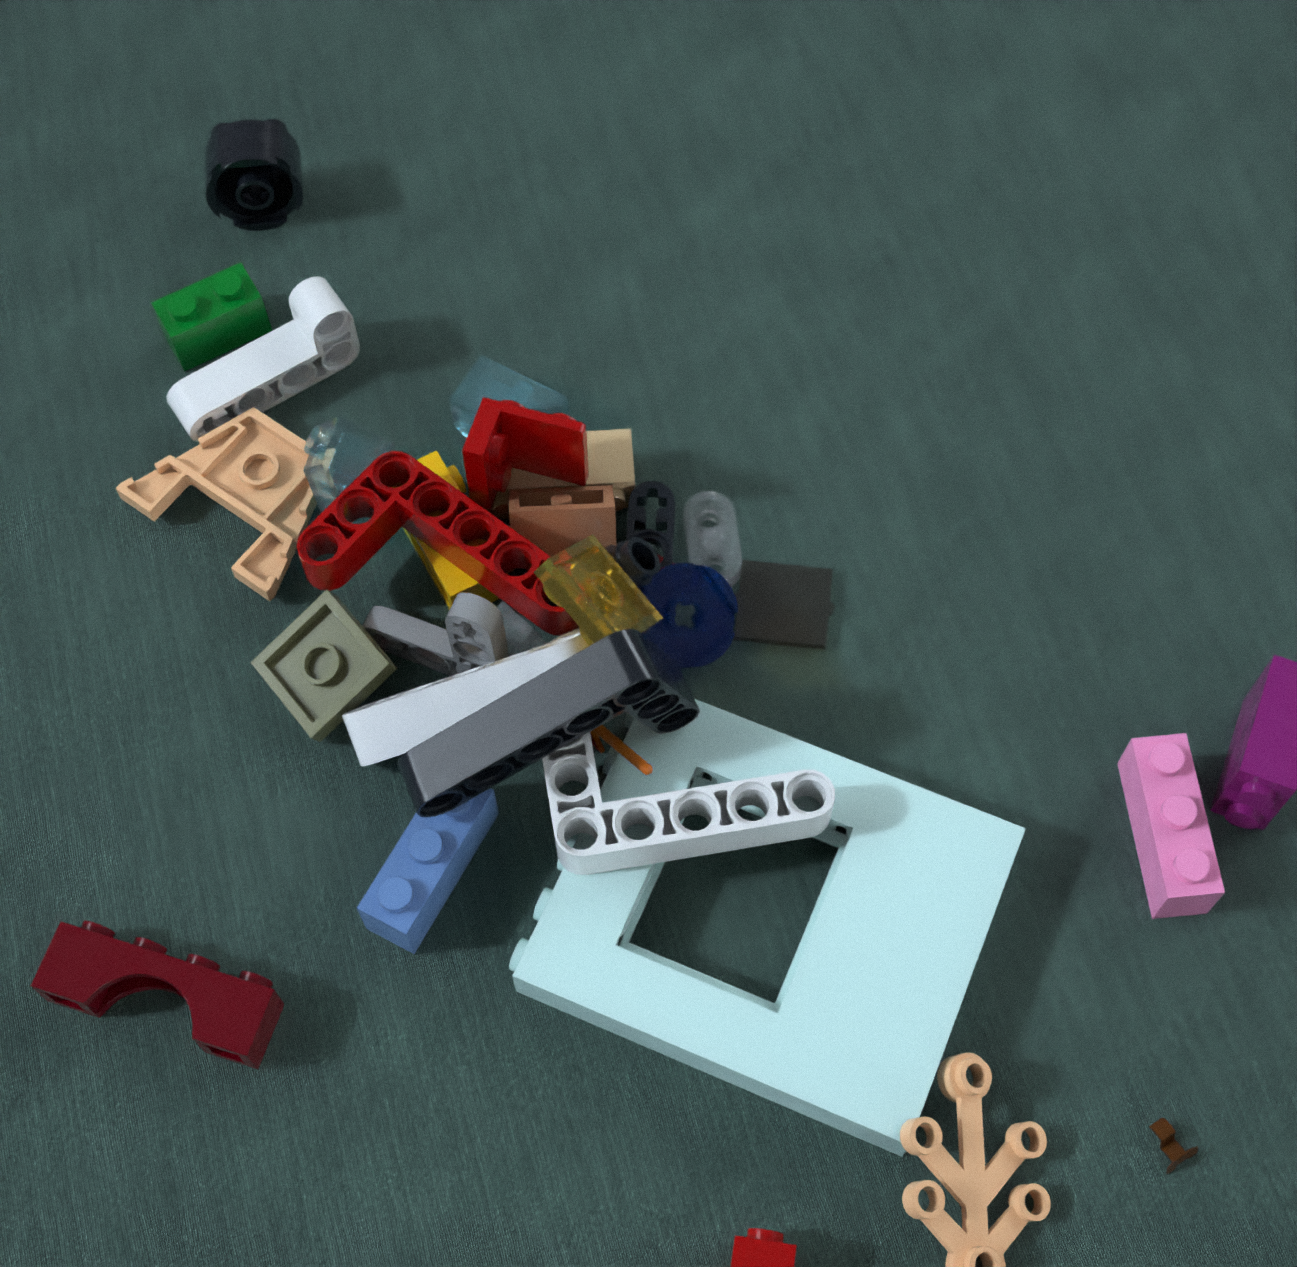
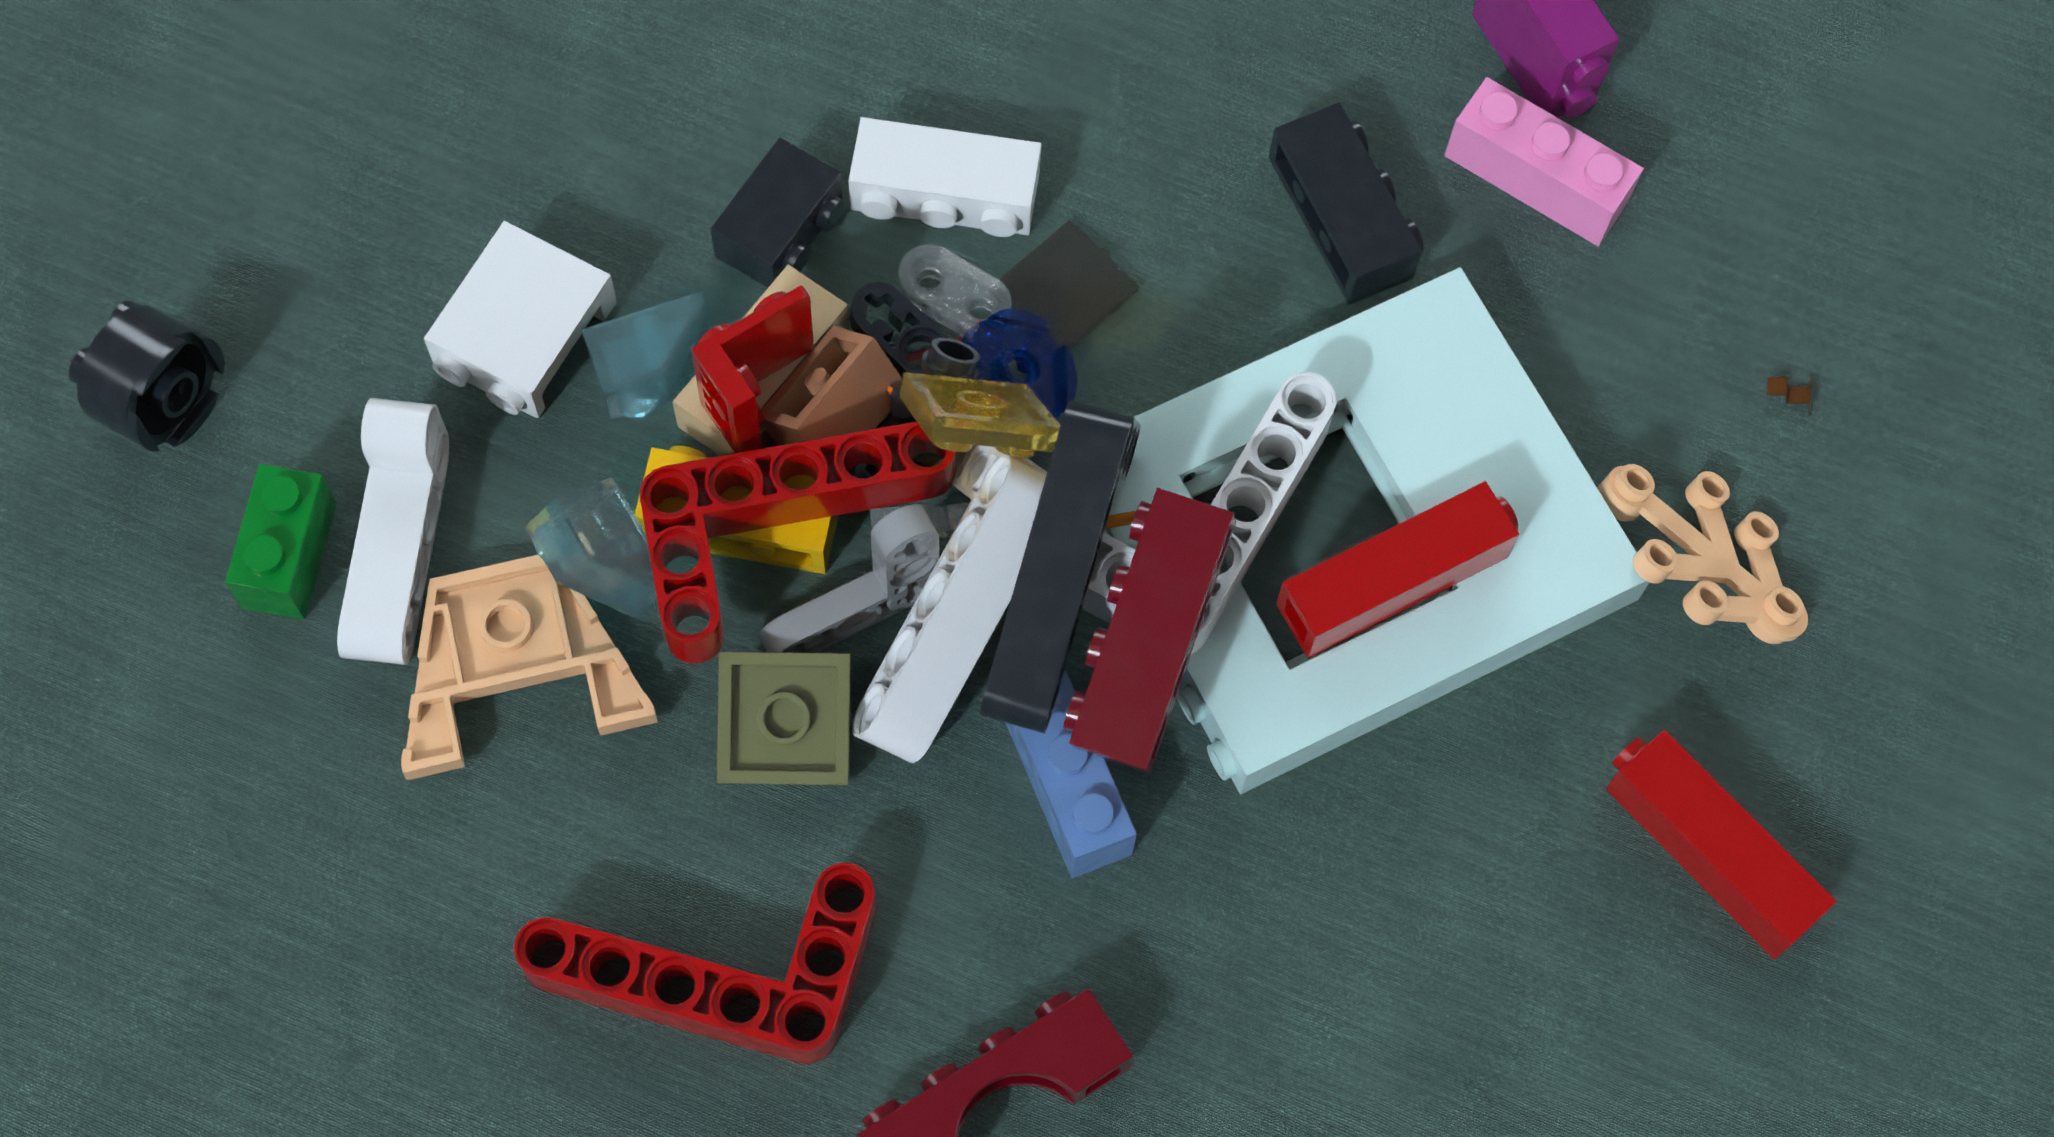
camera: 55 degrees left, 5 degrees up
none -> white panel [424,221,617,418]
none -> red beam [514,862,876,1064]
none -> black brick [710,137,845,288]
none -> white brick [848,117,1041,237]
none -> dark red brick [1063,487,1236,774]
none -> black brick [1268,102,1424,305]
none -> red brick [1276,481,1519,658]

